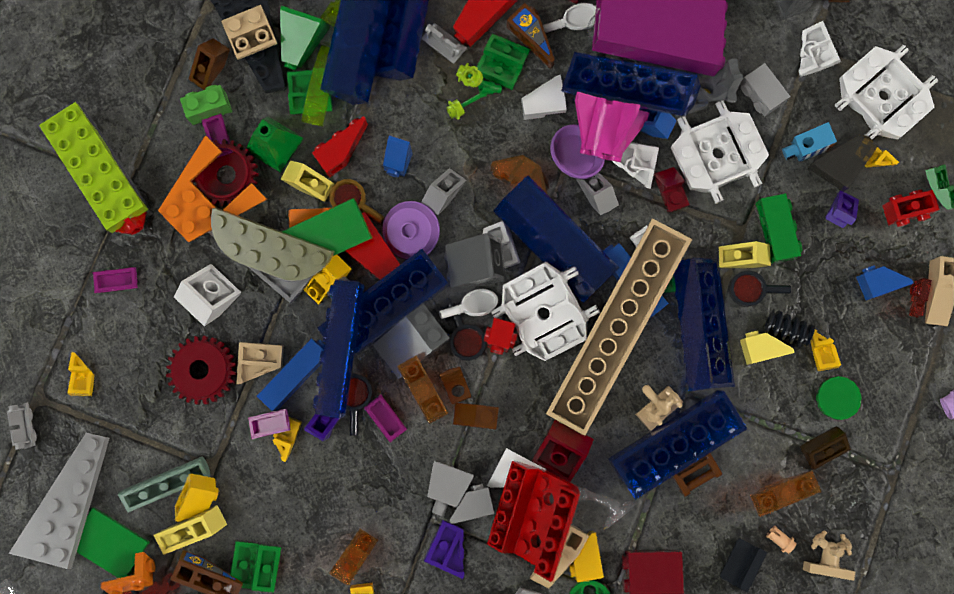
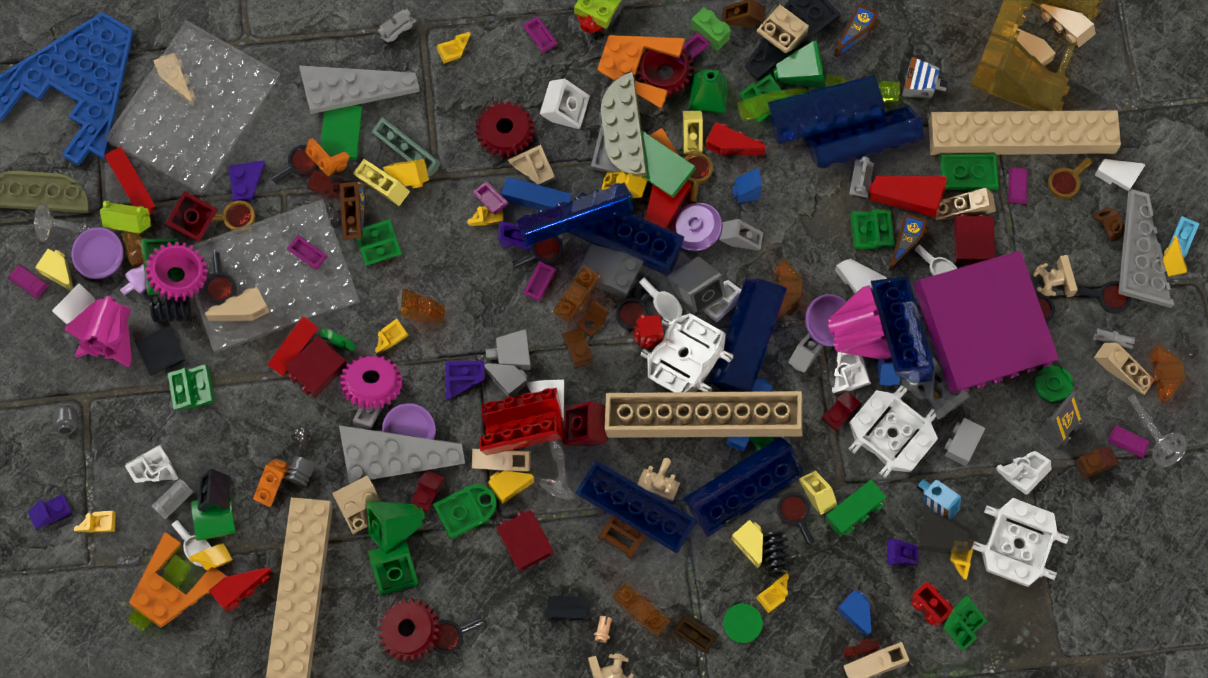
camera: 60 degrees right, 10 degrees down
lime plant [446,63,502,120] -> none

